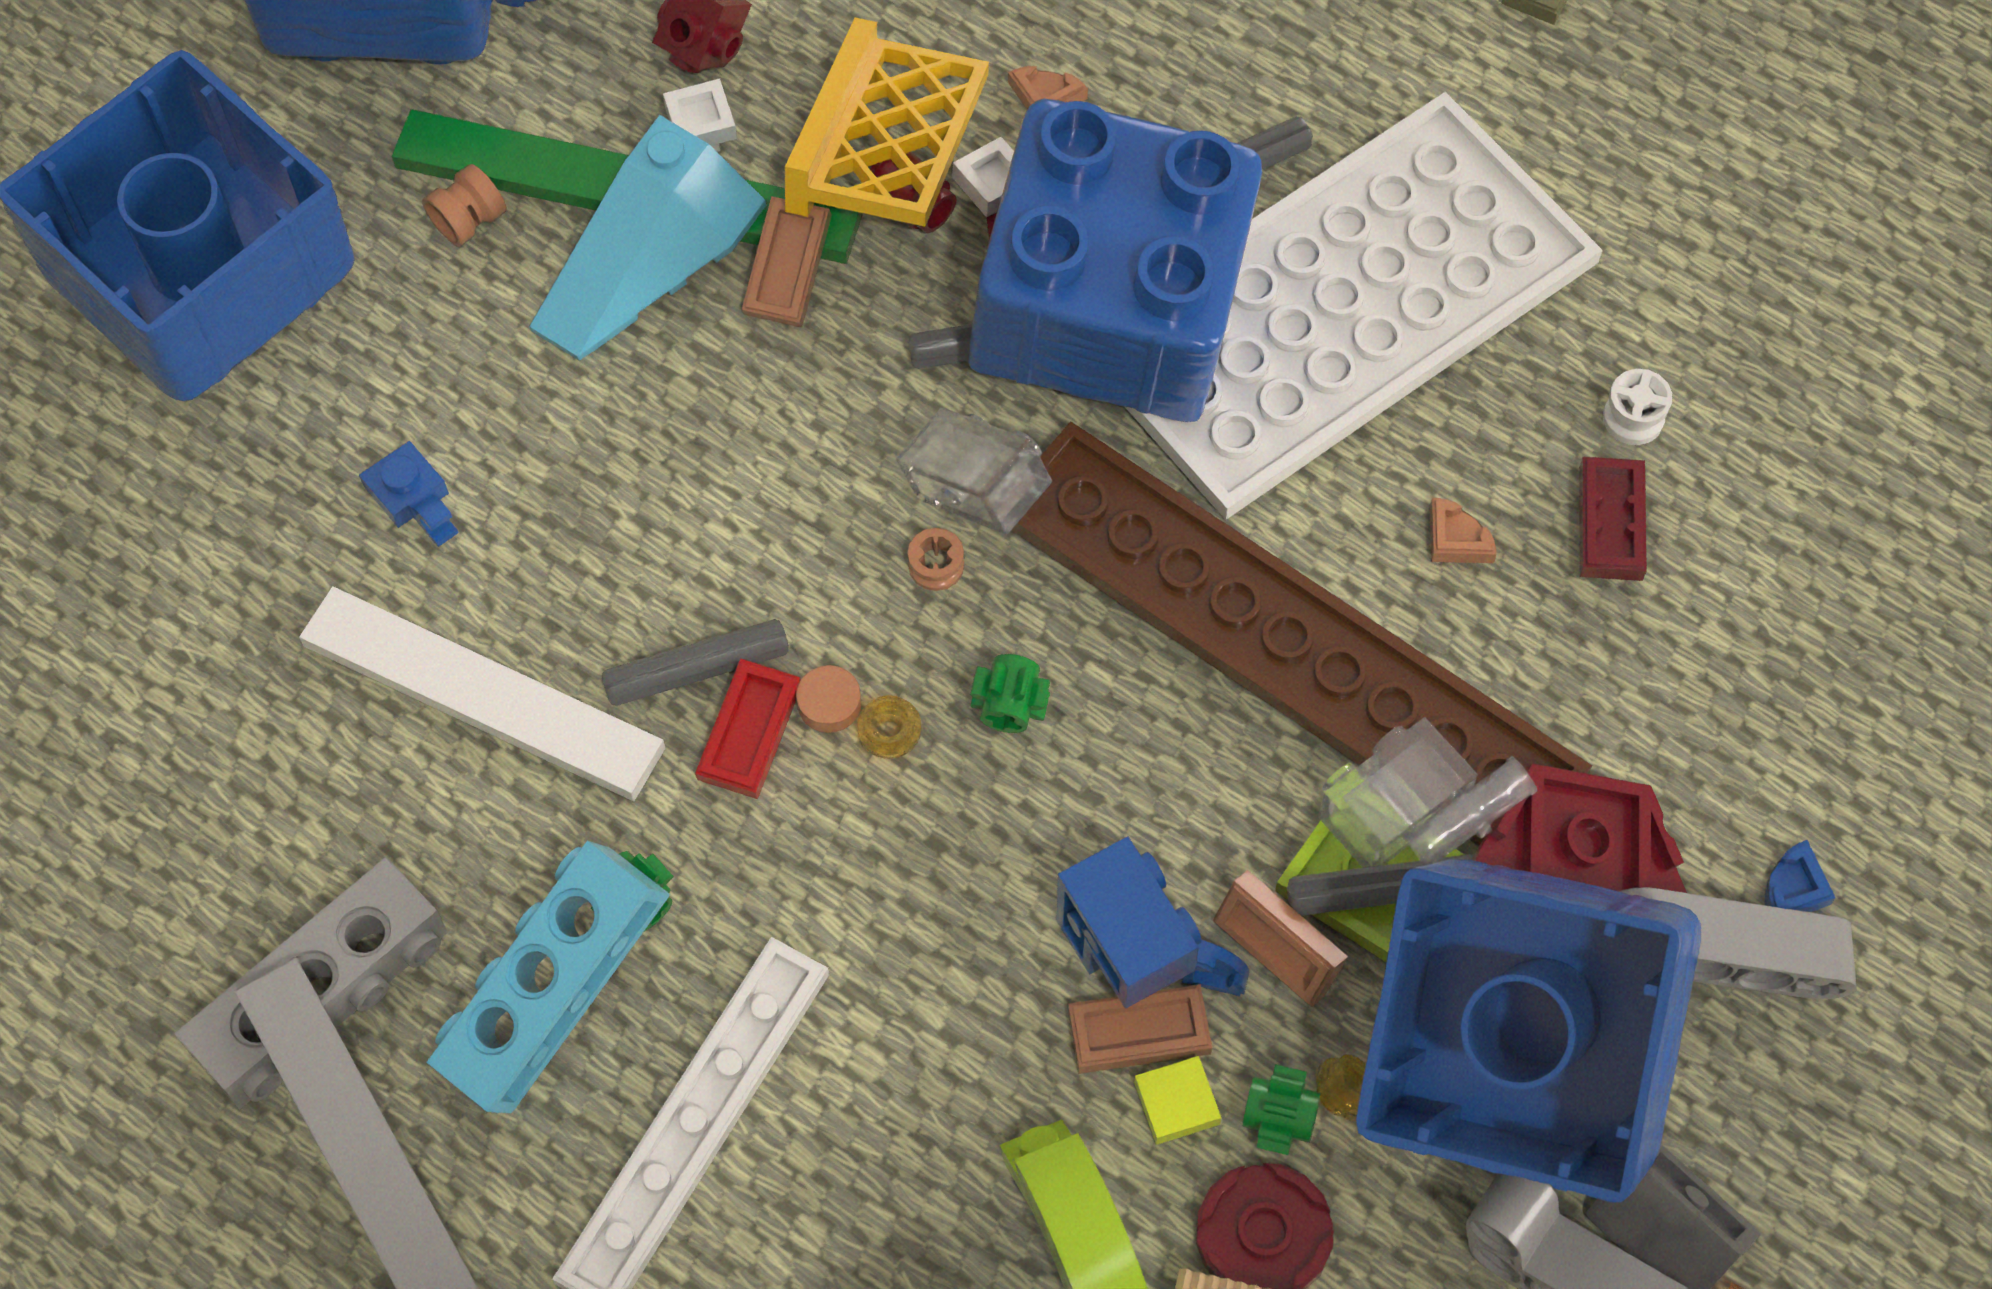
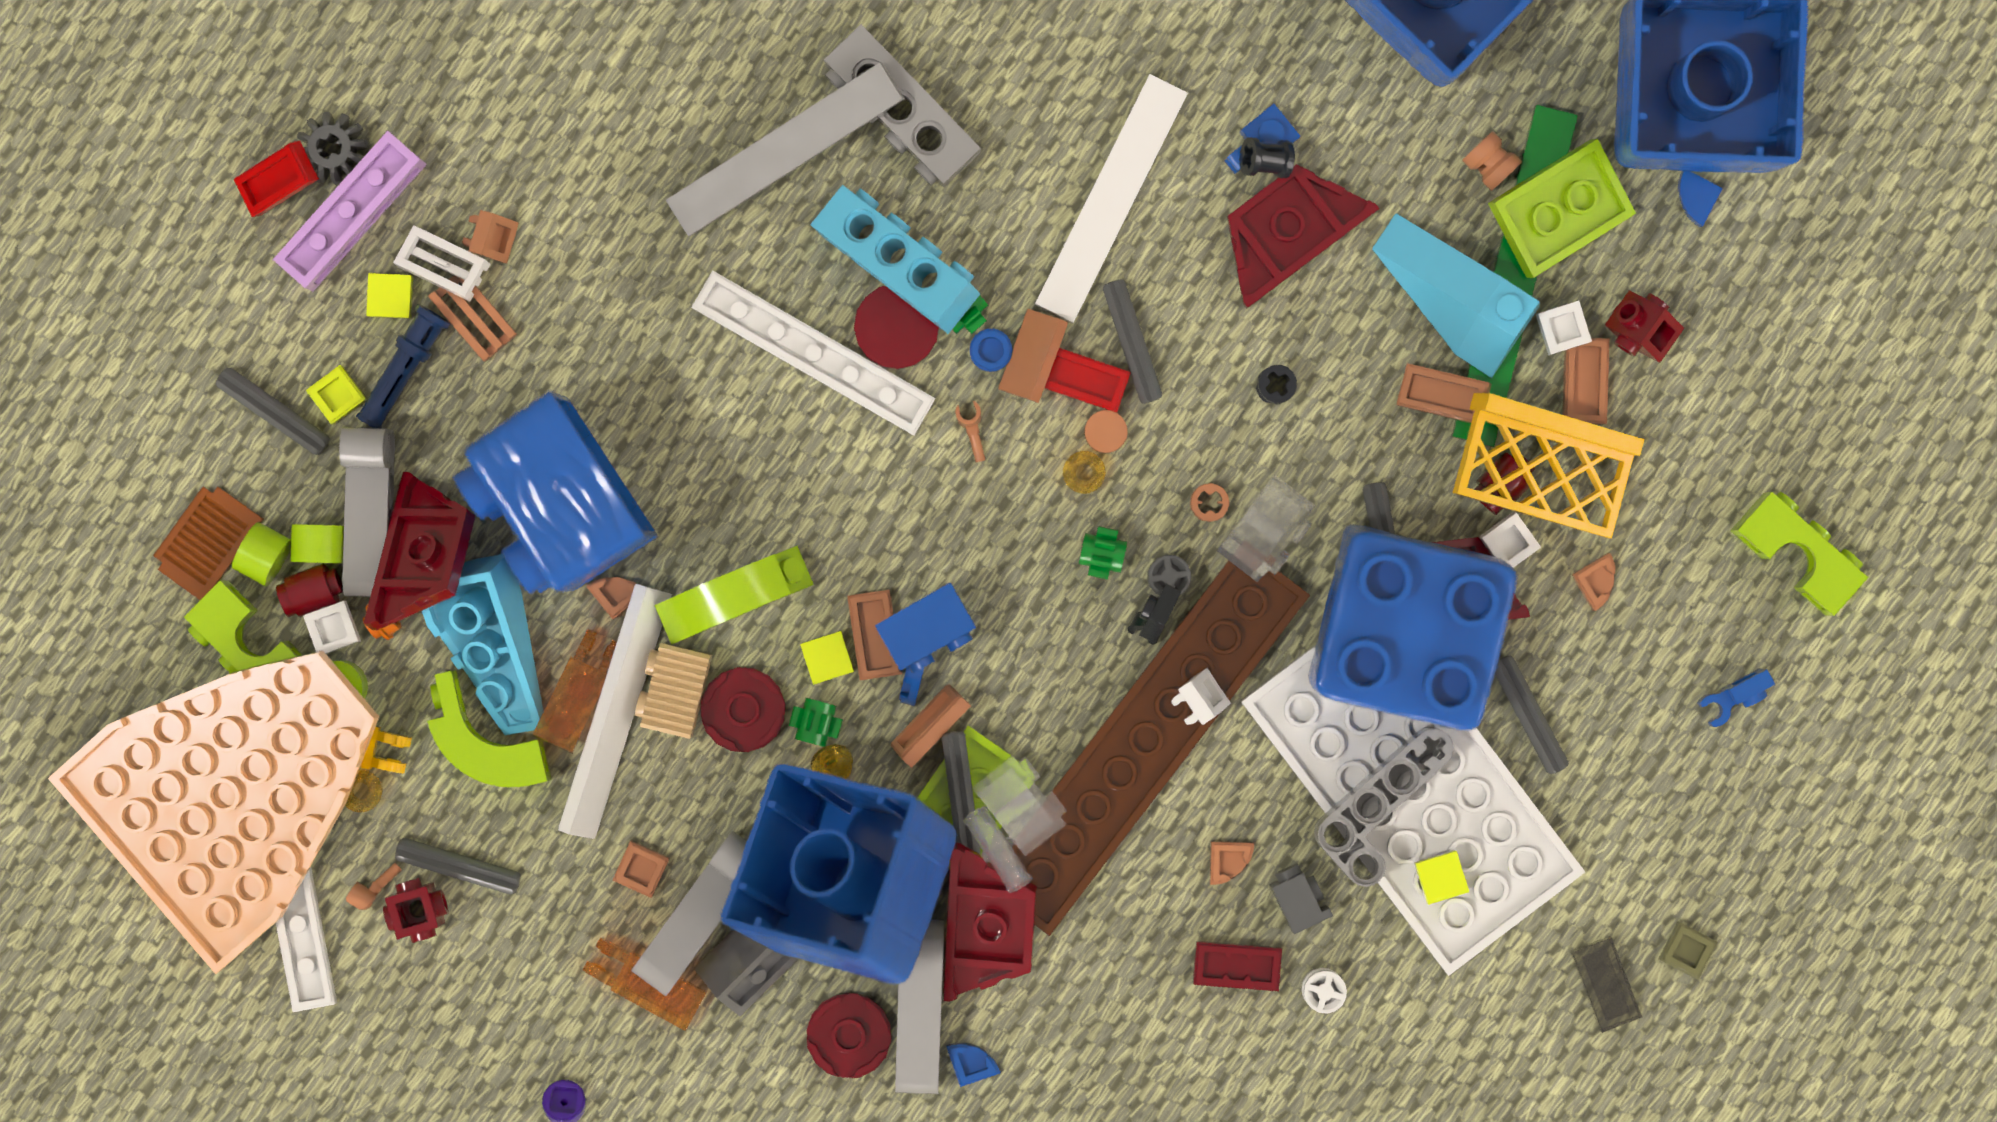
camera: 90 degrees right, 25 degrees up
none -> dark red tile [806,992,892,1078]
none -> dark red tile [854,286,939,370]
none -> nougat hand [955,401,986,462]
none -> blue tile [970,329,1012,372]
none -> nougat tile [998,309,1068,403]
none -> black plate [1128,584,1182,645]
none -> dark grey wheel [1147,555,1191,595]
none -> white tile [1172,668,1231,725]
none -> dark red wing [1227,164,1380,309]
none -> black bush [1239,137,1295,179]
none -> black bush [1256,365,1297,405]
none -> dark grey brick [1269,864,1333,934]
none -> light grey beam [1314,727,1454,887]
none -> neon yellow tile [1414,850,1469,905]
none -> lime plate [1488,139,1636,278]
none -> nougat tile [1563,338,1610,425]
none -> clear smoke tile [1570,936,1642,1033]

